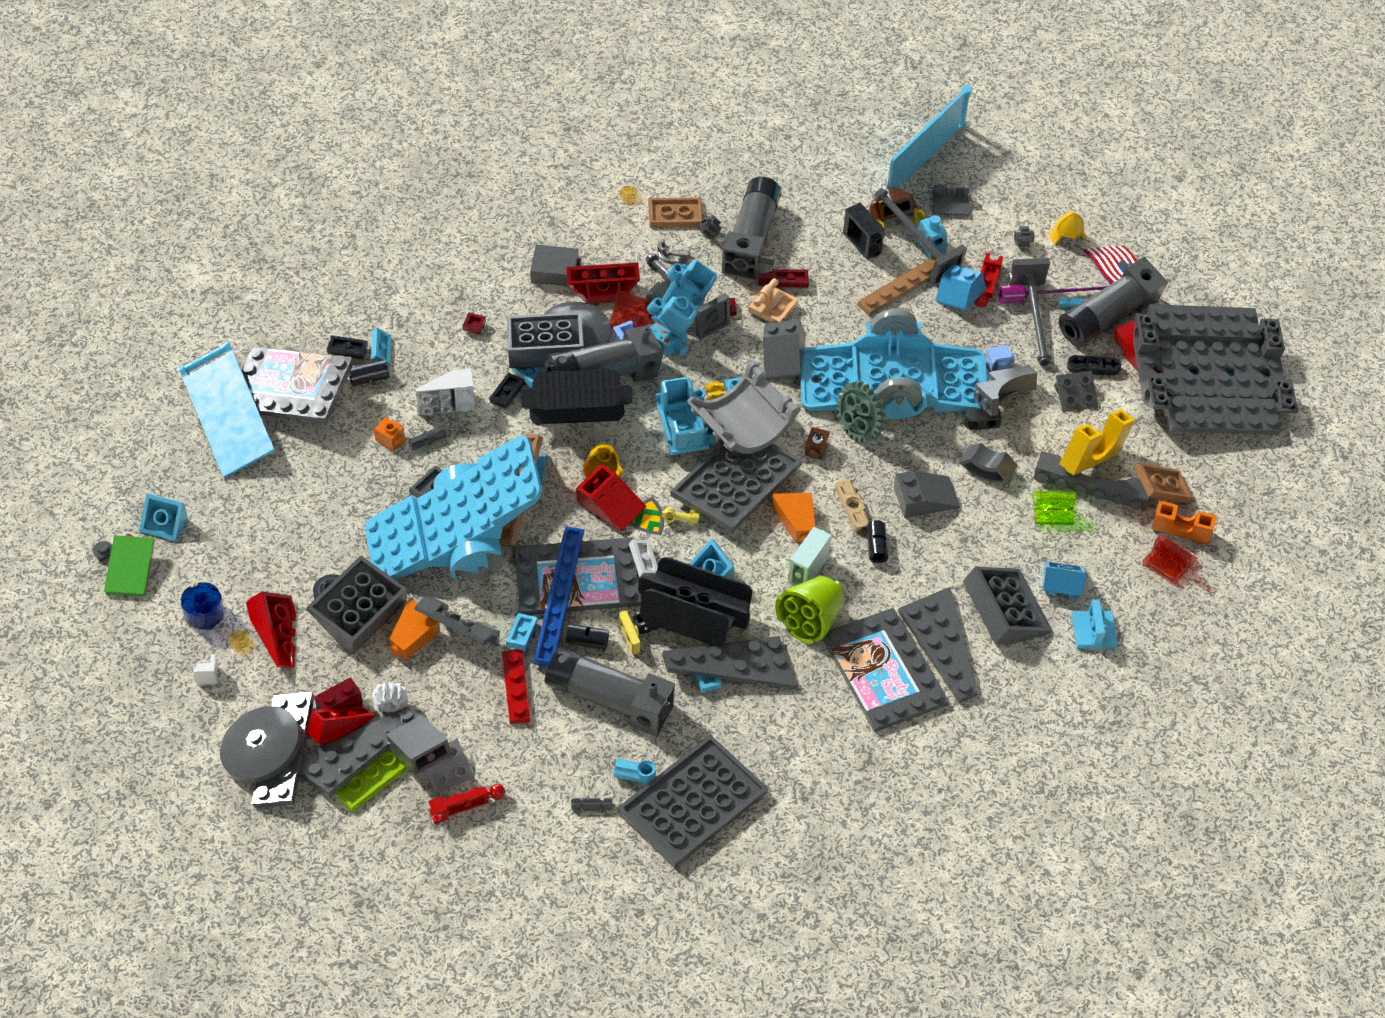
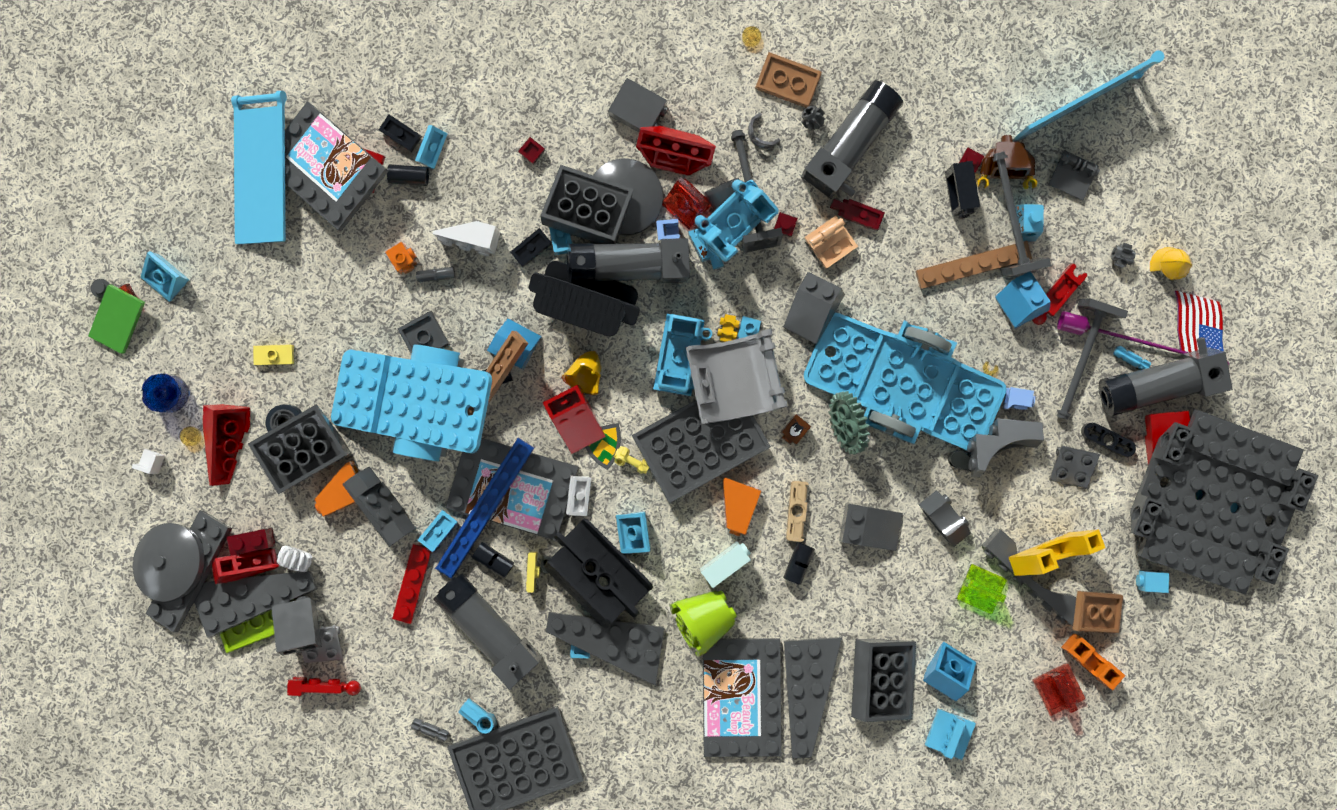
camera: 25 degrees right, 35 degrees up
none -> light yellow plate [253,345,294,365]
none -> medium azure brick [1136,570,1169,593]

